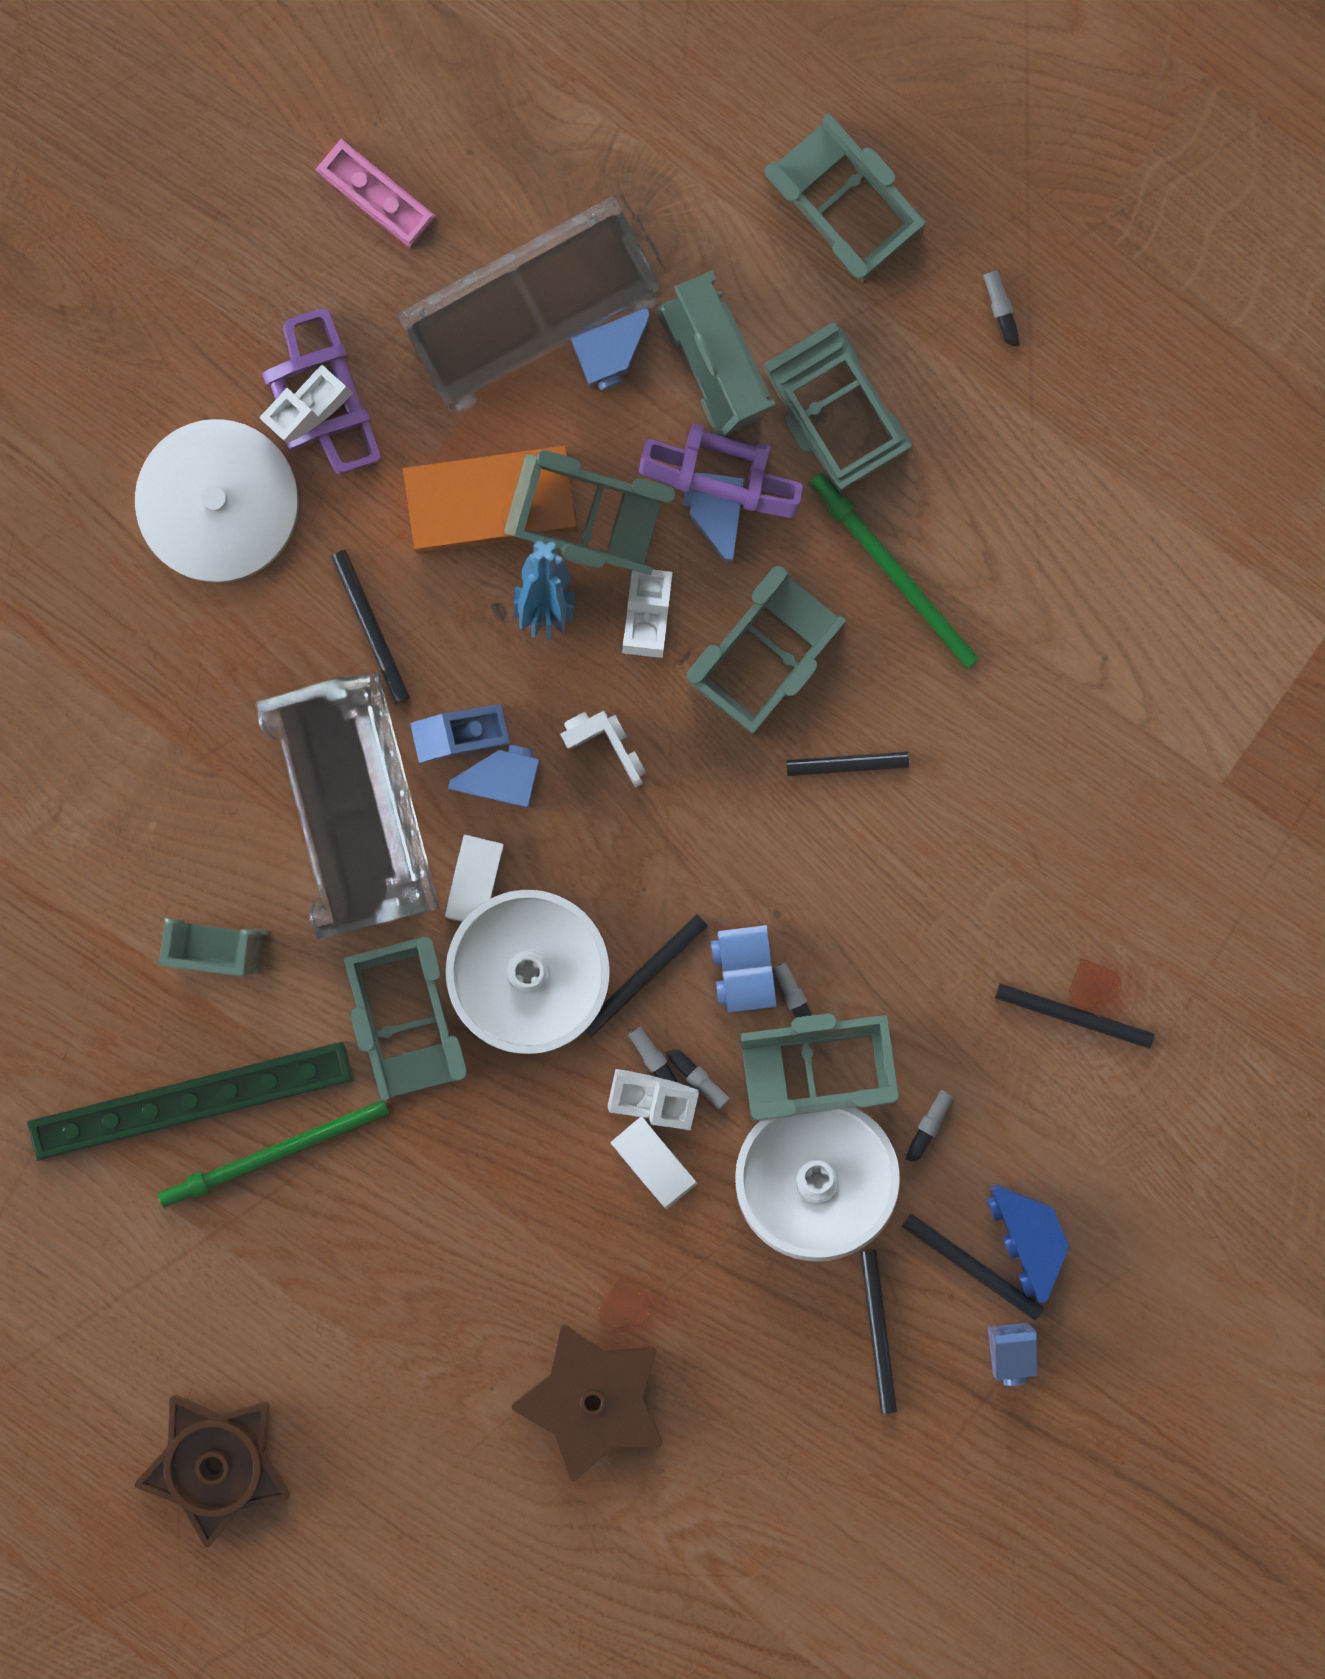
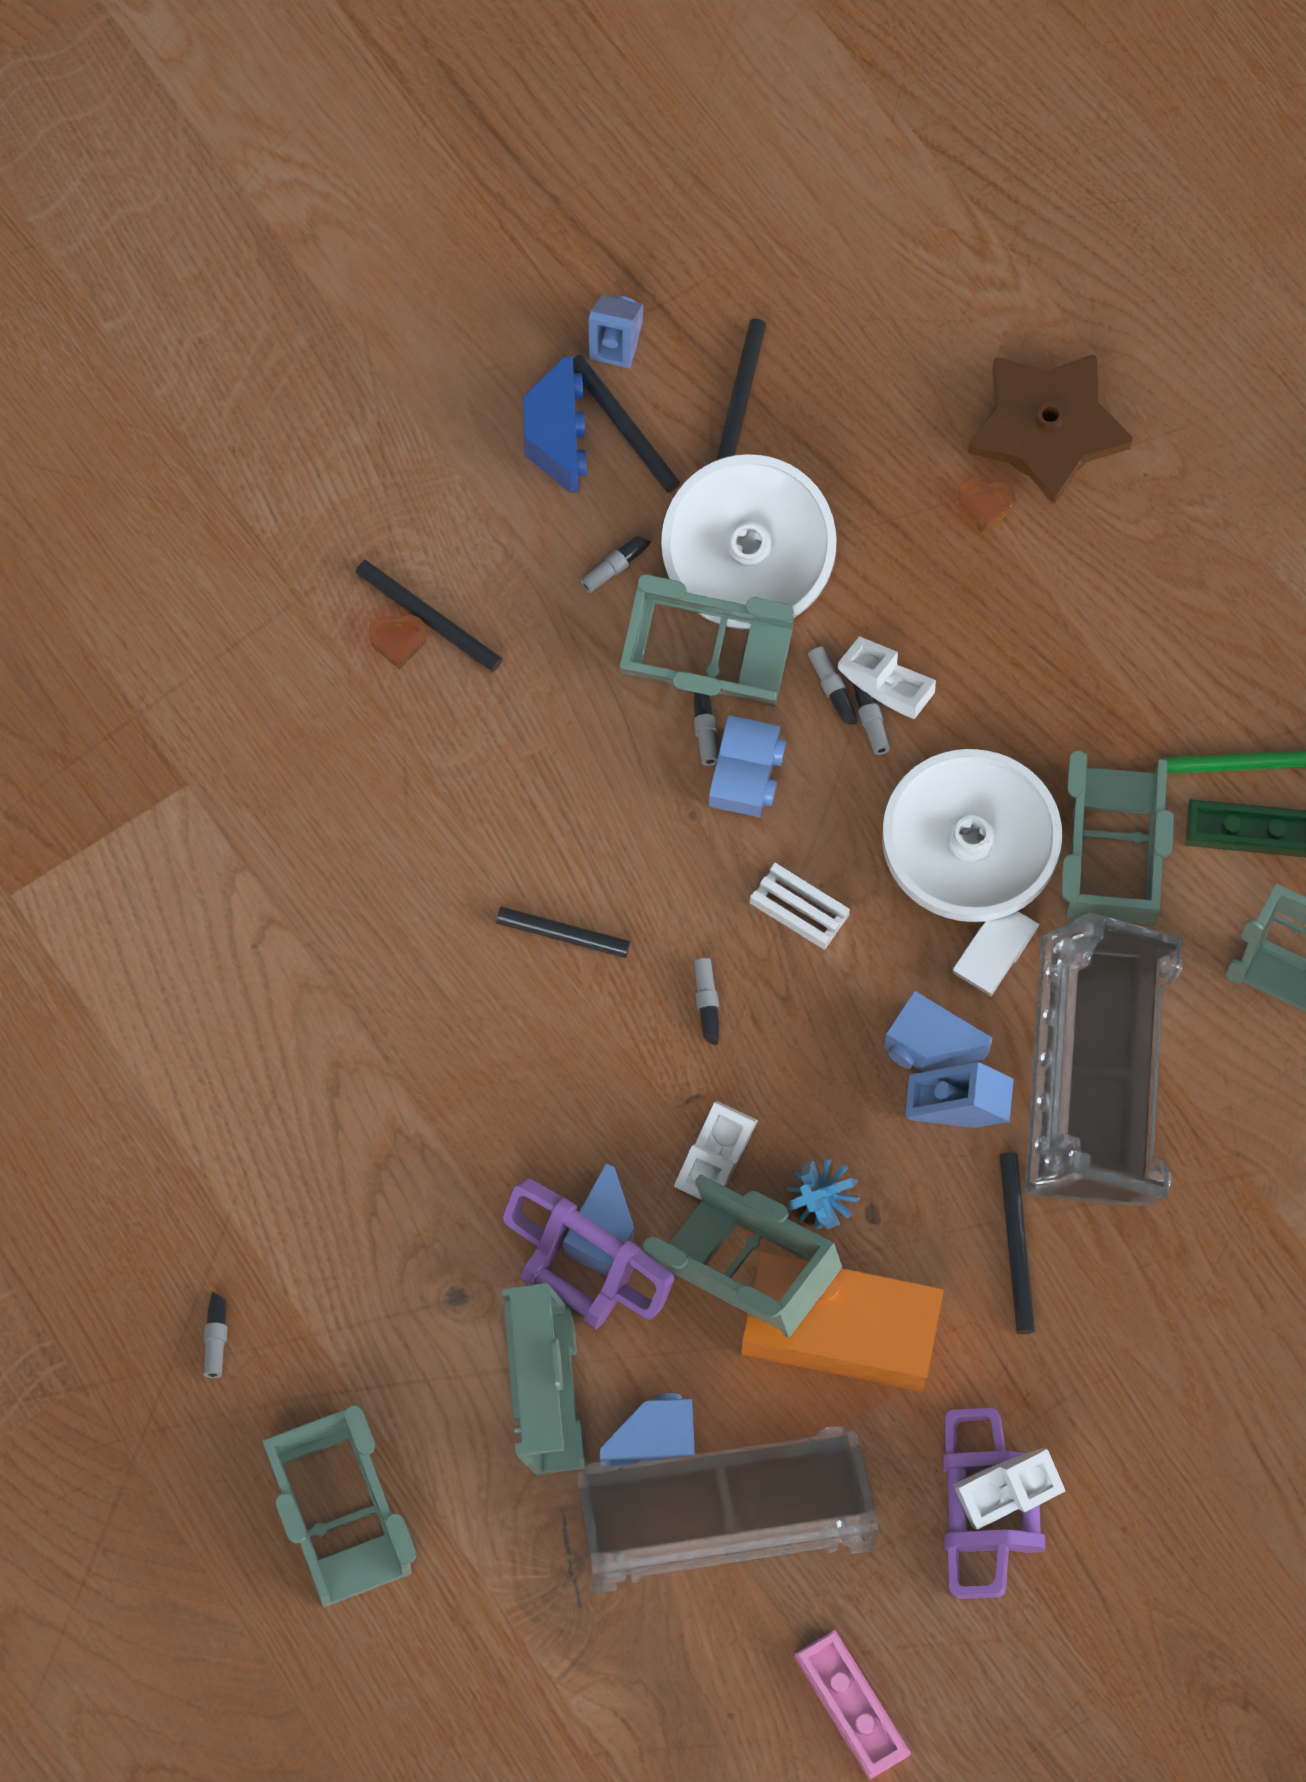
camera: 160 degrees left, 20 degrees down
white dish [135,419,299,583] -> none
white bracket [560,711,646,788] -> none
black bar [584,914,708,1038] -> none
white slope [610,1116,698,1209] -> none
sand green piece [687,566,846,735] -> none
sand green piece [763,322,912,494] -> none
green bar [810,472,979,669] -> none
none -> light grey piece [693,958,719,1045]
none -> white tile [750,863,850,950]

